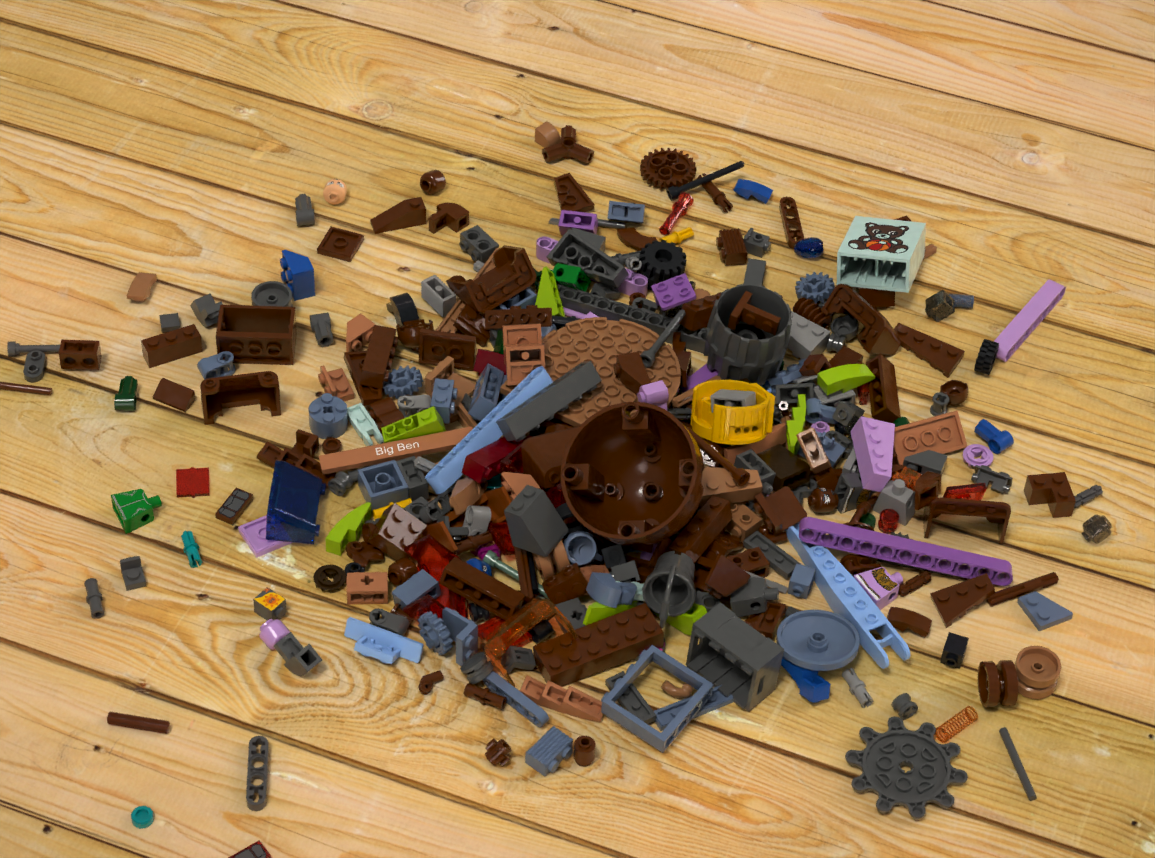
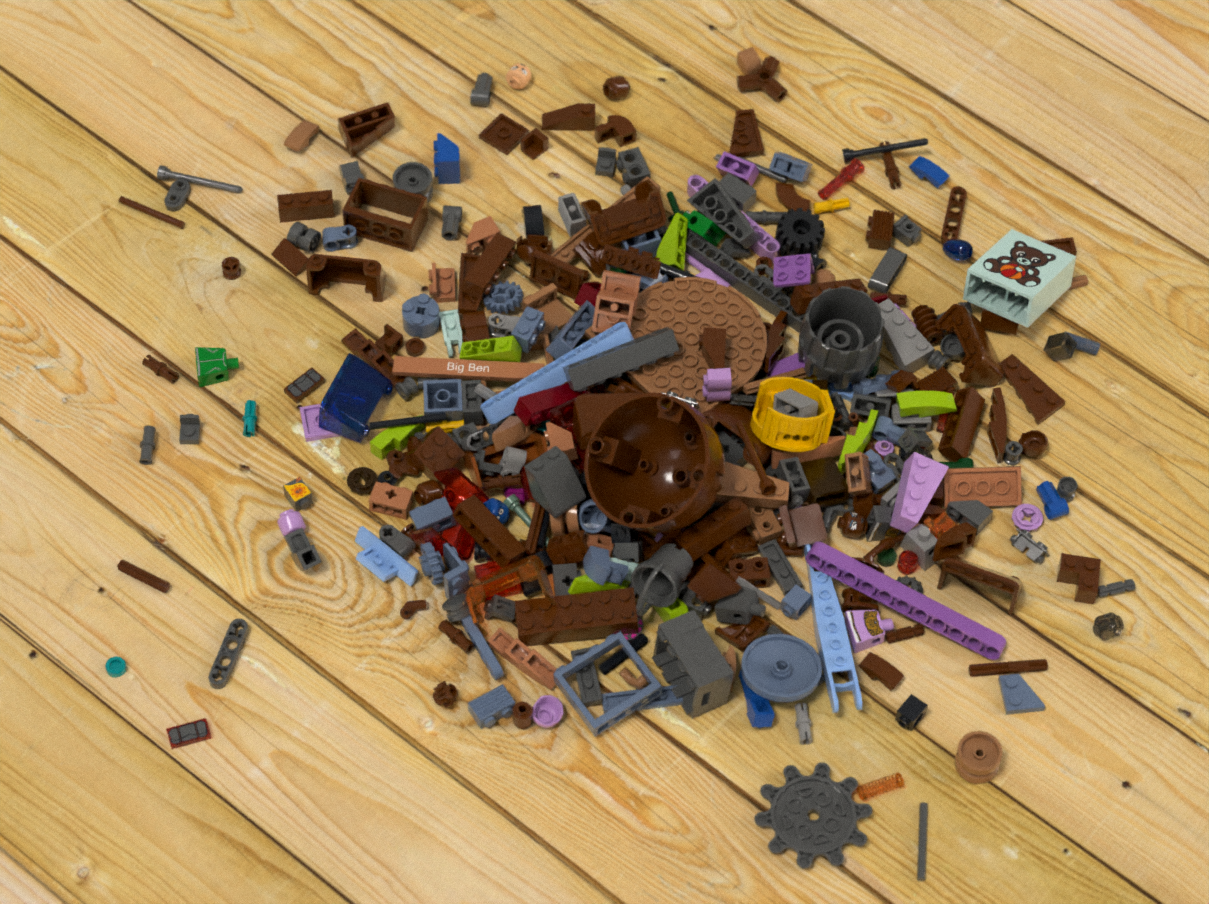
camera: 20 degrees right, 10 degrees up
reddish brown brick [59,339,102,370] -> none
dark green piece [114,376,138,411] -> none
dark grey tile [159,313,180,332] -> none
clear red piece [176,467,210,498] -> none
light grey pin [625,256,642,271] -> none
reddish brown gear [640,148,696,190] -> none
dark grey piece [640,310,686,368] -> none
reddish brown bracket [728,291,781,335] -> none
sand blue gear [795,272,835,303] -> none
dark grey wheel [891,693,918,720] -> none
reddish brown wing [930,573,995,628] -> none
clear red tile [943,483,987,500] -> none
black tyre [974,339,999,375] -> none
reddish brown wheel [978,660,1018,708] -> none
lavender beam [994,279,1066,362] -> none
none -> reddish brown pin [142,355,179,384]
none -> reddish brown wheel [221,257,241,280]
none -> dark grey wheel [287,222,321,253]
none -> reddish brown wedge [338,102,395,158]
none -> black bar [369,413,446,430]
none -> reddish brown panel [521,128,548,160]
none -> lavender hair [532,695,564,728]
none -> dark grey bracket [595,147,616,177]
none -> black axle [598,633,648,675]
none -> reddish brown slope [987,387,1007,464]
none -> dark grey wheel [1056,477,1078,503]

